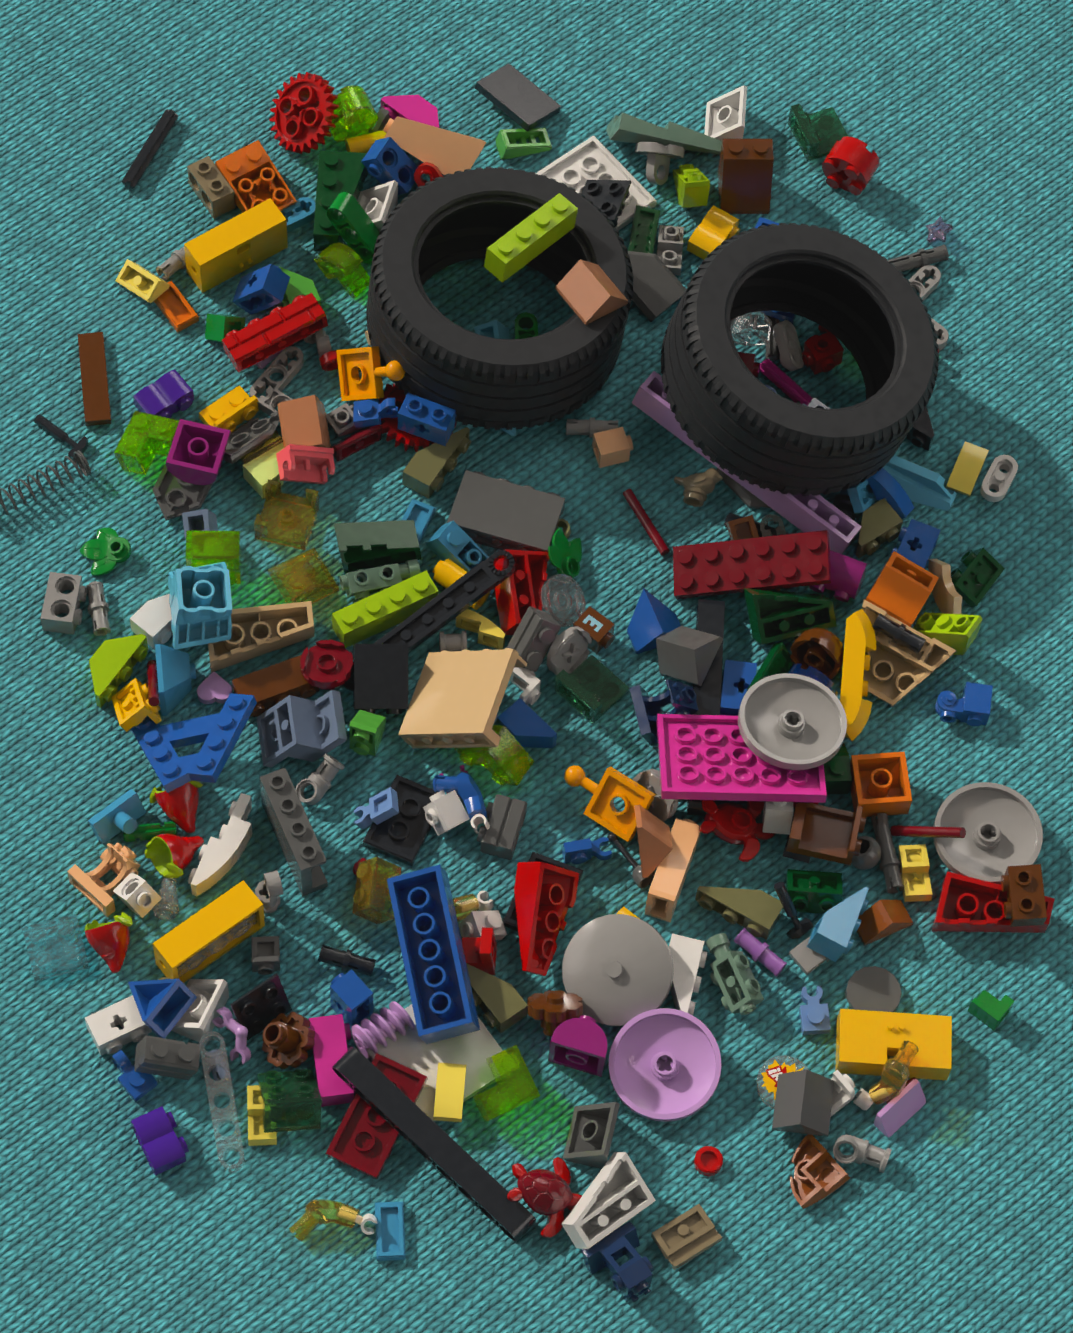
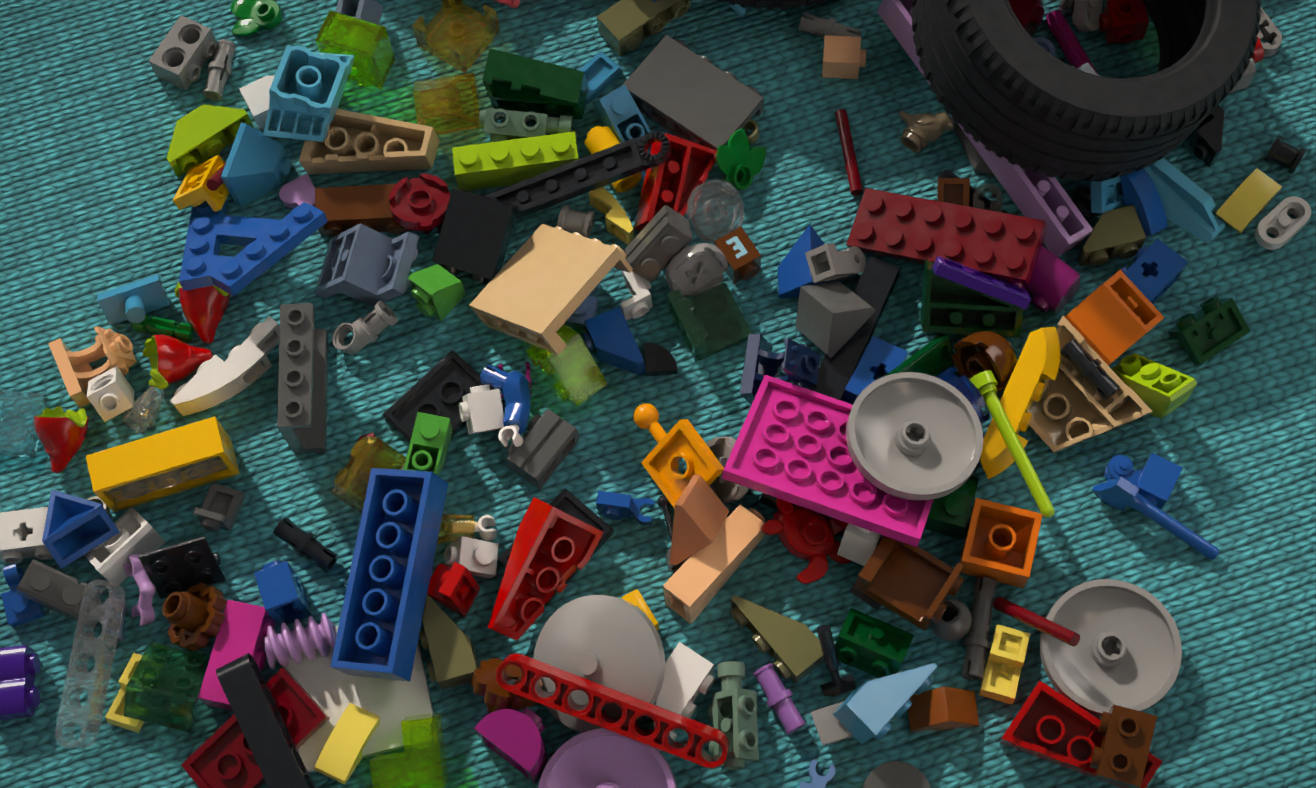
camera: 30 degrees right, 5 degrees up
light grey connector [255,870,284,913] -> none
medium blue plate [354,787,399,829] -> none
tan tile [928,558,962,614] -> none
none -> bright green slope [403,412,453,476]
none -> red beam [496,653,729,768]
none -> black tile [644,343,678,376]
none -> light grey leg [805,243,866,283]
none -> dark purple tile [932,256,1031,309]
none -> lime piece [968,370,1055,518]
none -> blue piece [1092,476,1219,560]
none -> black bush [1264,135,1307,174]

